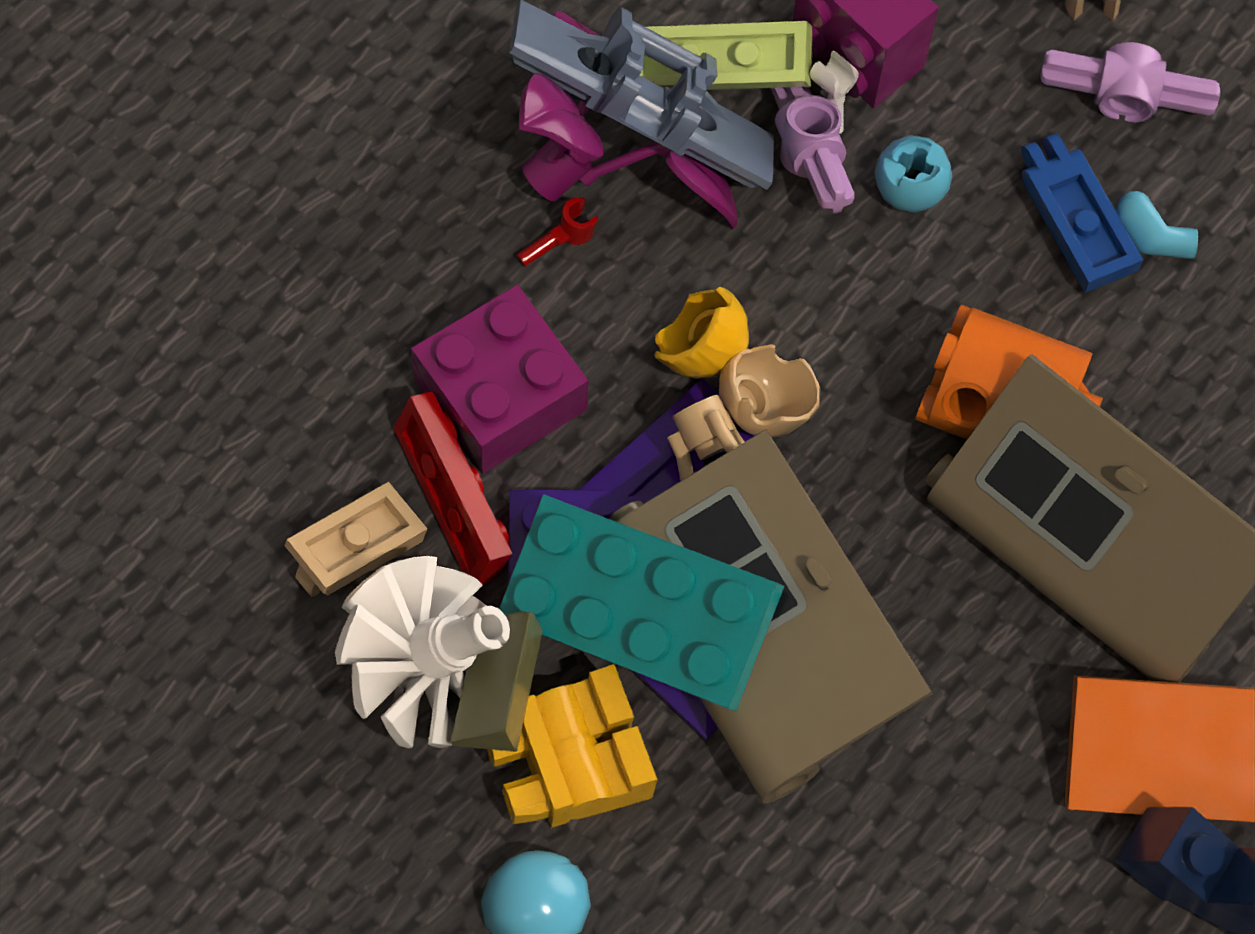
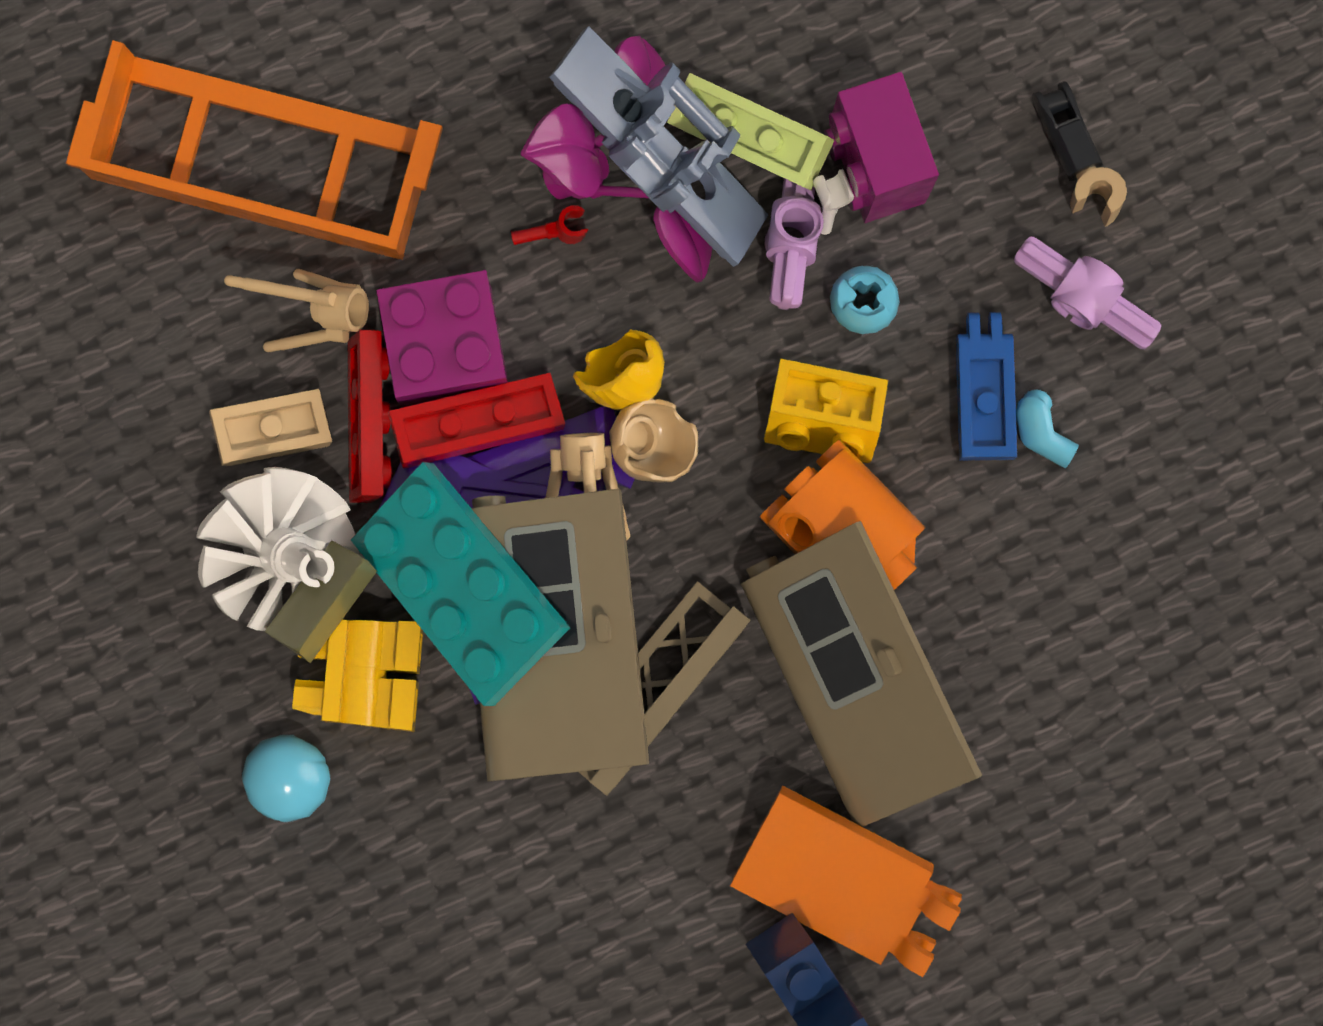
camera: 25 degrees right, 15 degrees up
none -> orange piece [66,40,443,260]
none -> tan plant [224,269,369,352]
none -> red plate [389,372,565,469]
none -> dark tan fence [579,581,751,796]
none -> yellow bracket [764,358,888,463]

